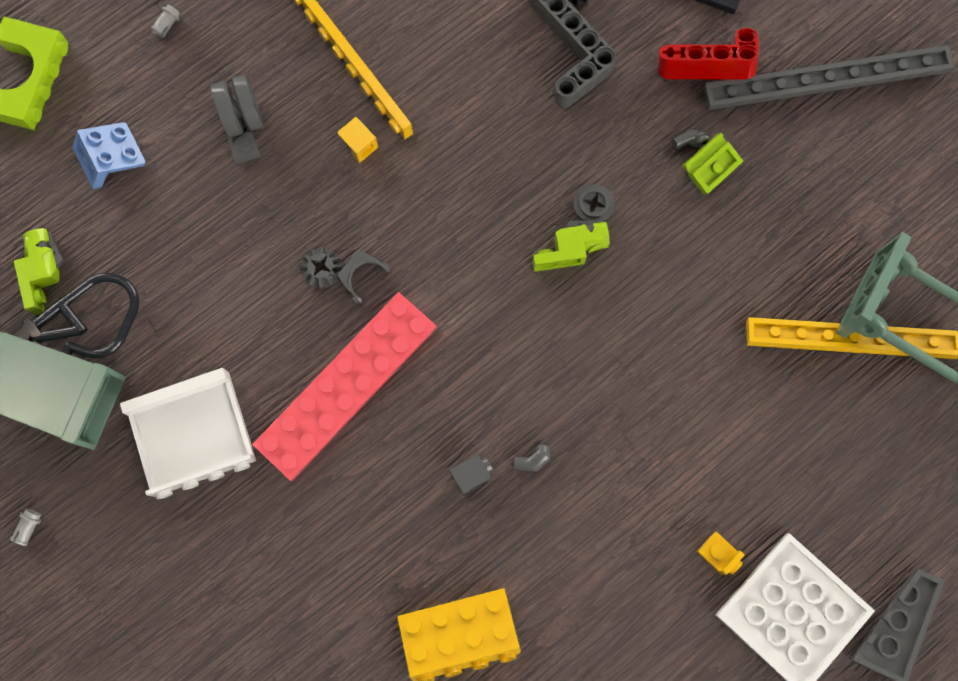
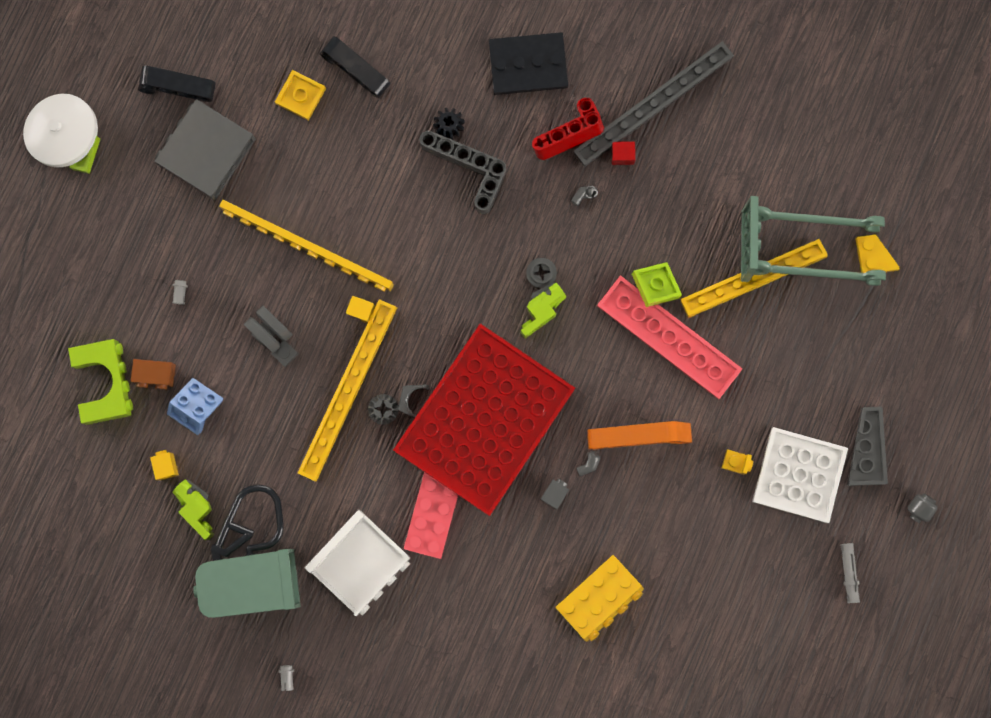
camera: 25 degrees left, 5 degrees up
lime plate [681,133,743,195] -> none
none -> dark orange brick [131,359,176,390]
none -> yellow brick [150,450,179,481]
none -> yellow plate [298,299,397,481]
none -> red plate [393,324,575,516]
none -> orange beam [587,421,692,449]
none -> coral plate [597,275,742,400]
none -> red panel [611,141,636,165]
none -> lime plate [632,262,682,307]

